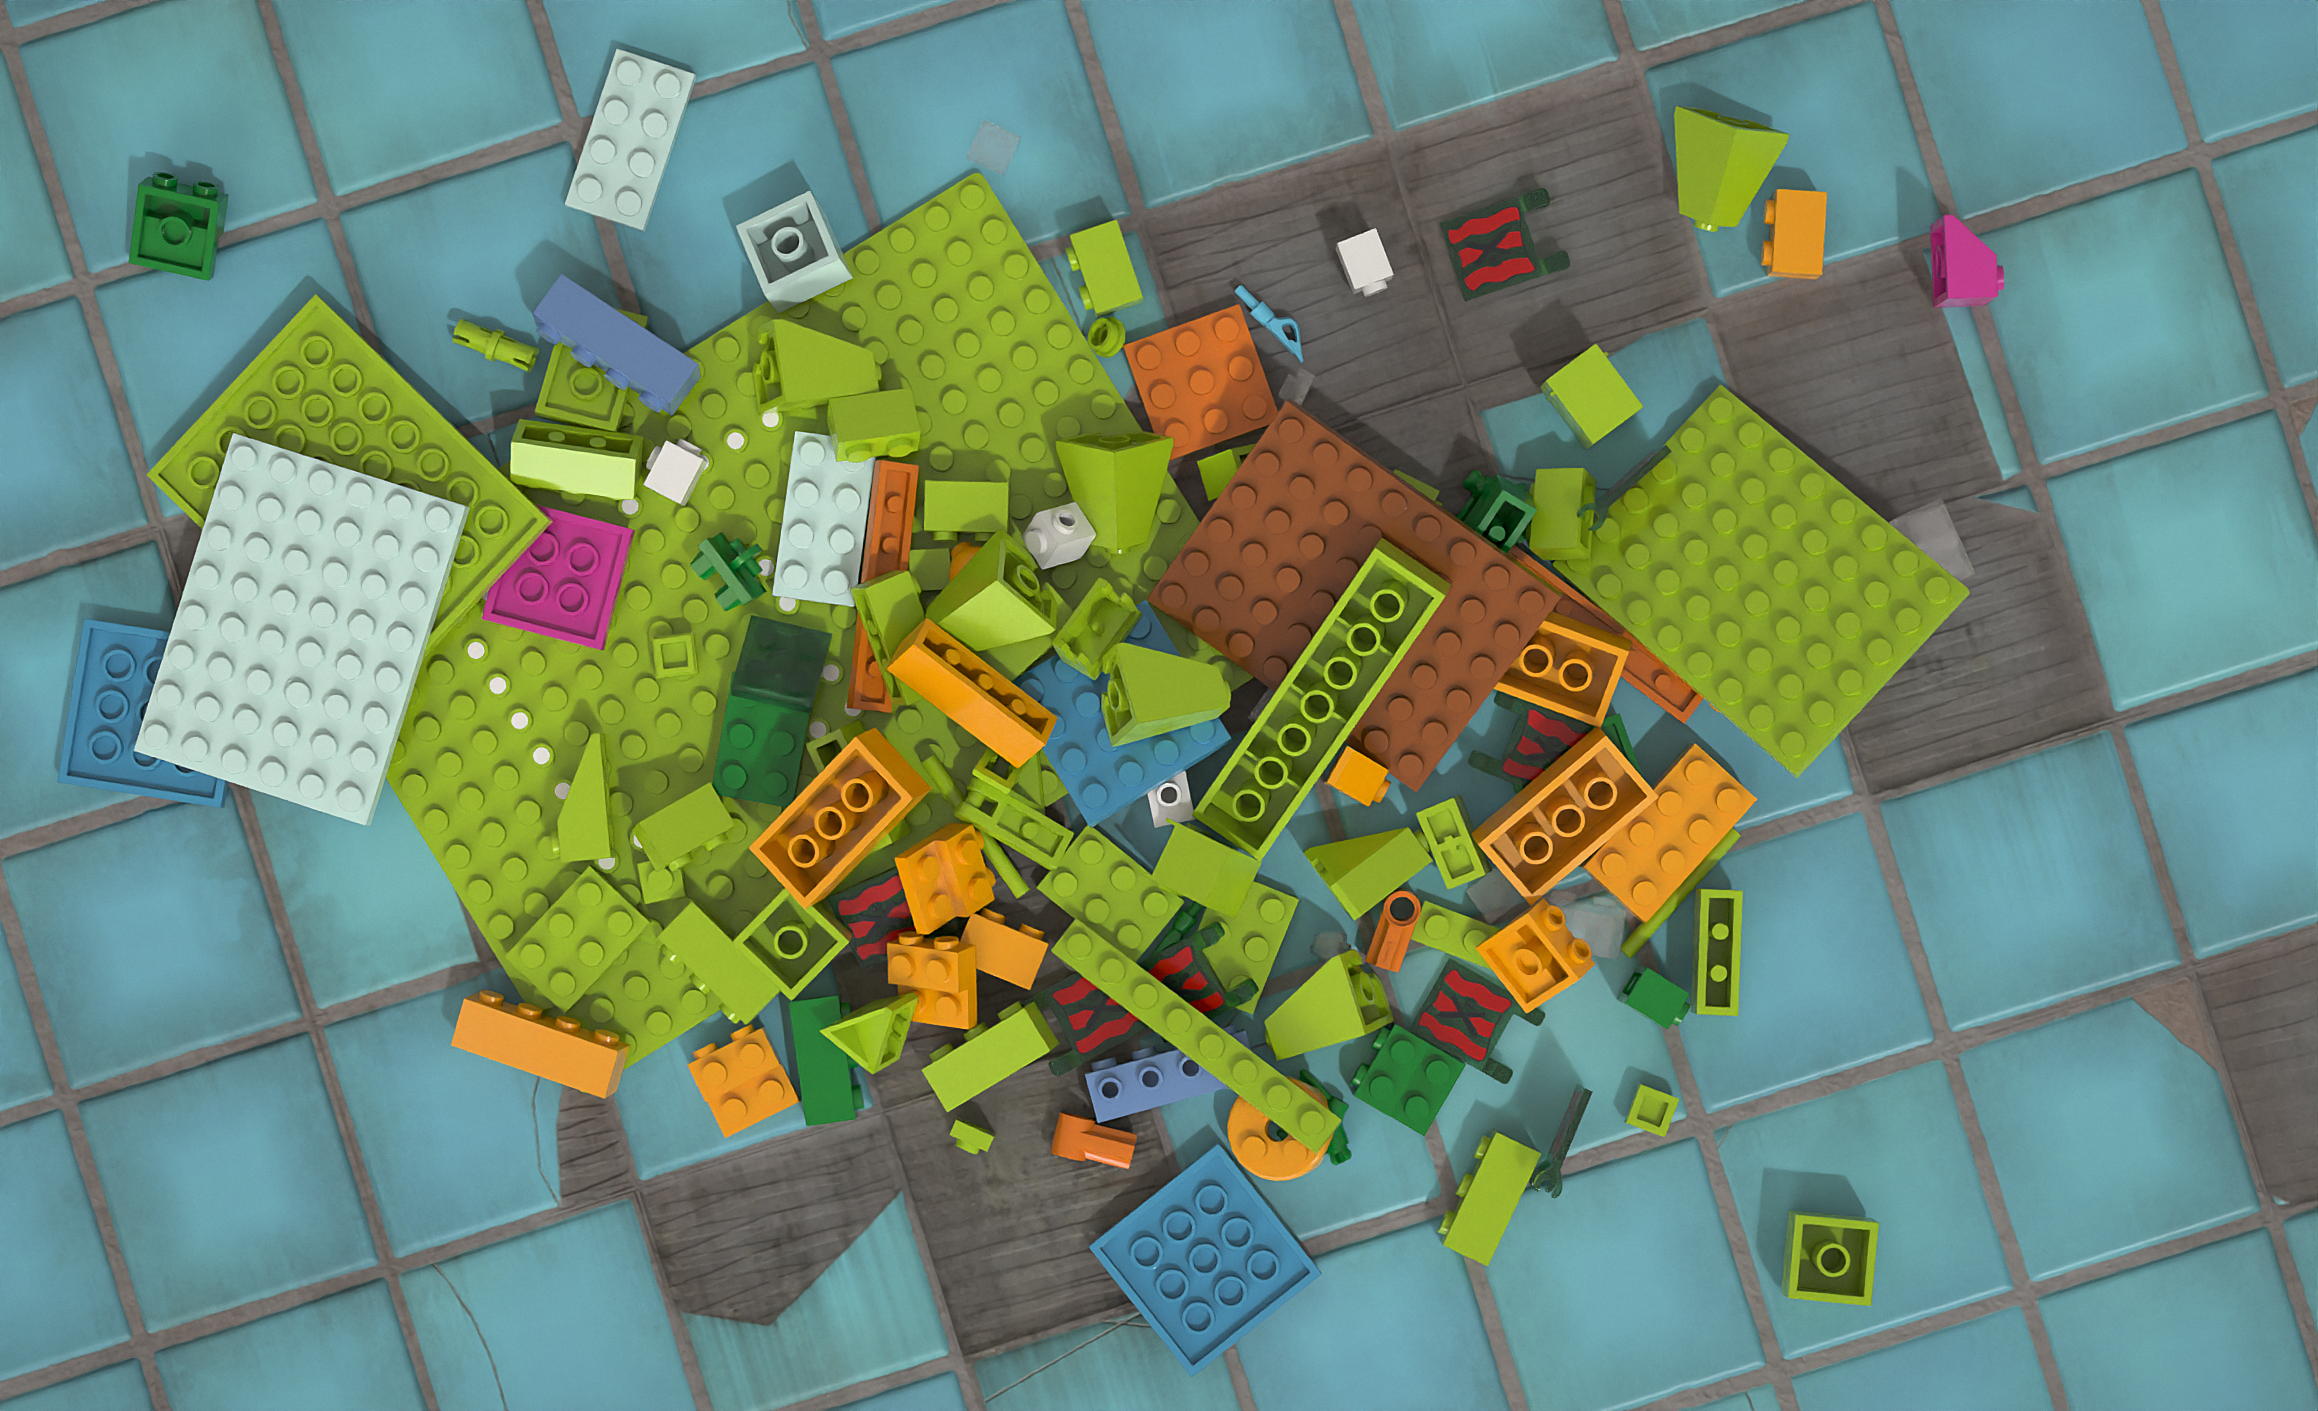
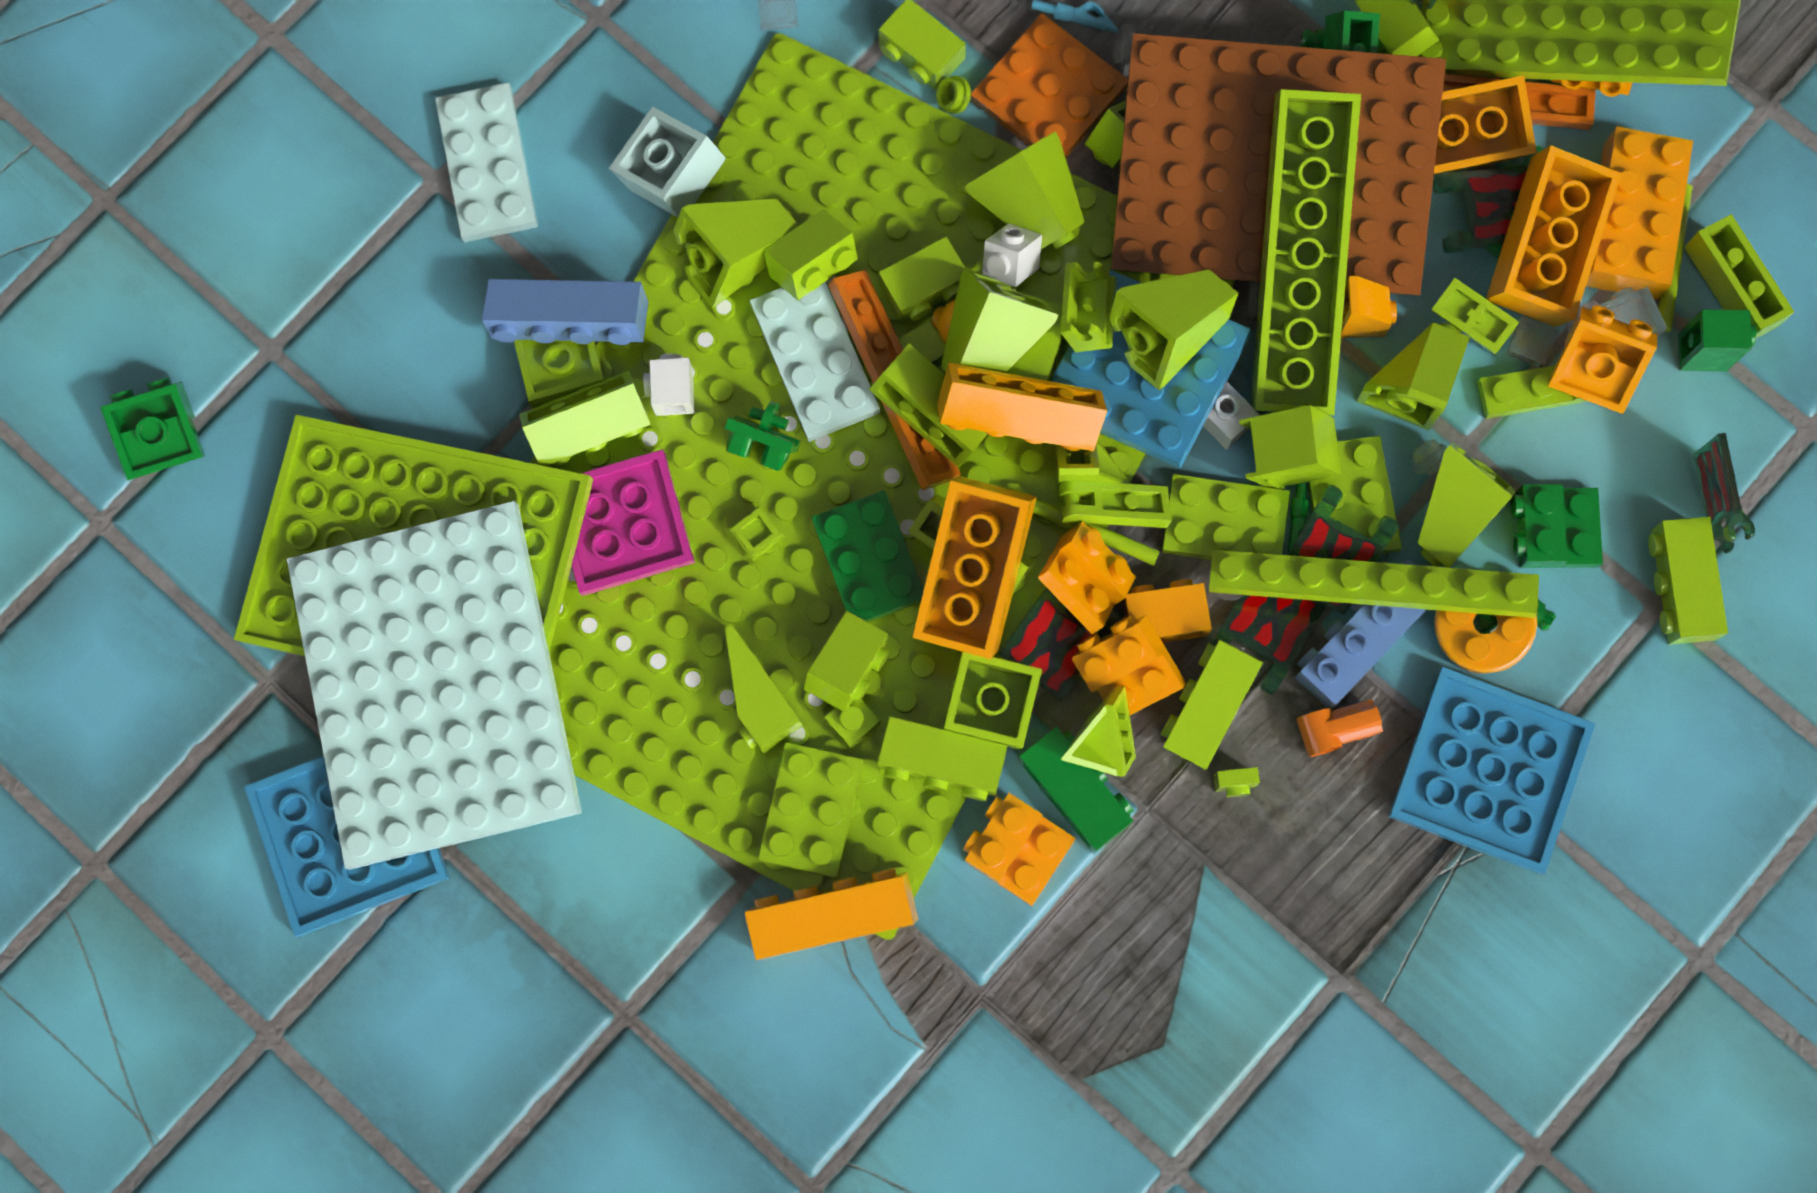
camera: 25 degrees left, 10 degrees down
lime pin [452,318,539,373] -> none
clear green plate [731,615,832,714] -> none
orange piece [1365,888,1421,973] -> none
flag [1409,958,1546,1084] -> none
lime plate [1624,1083,1679,1138] -> none

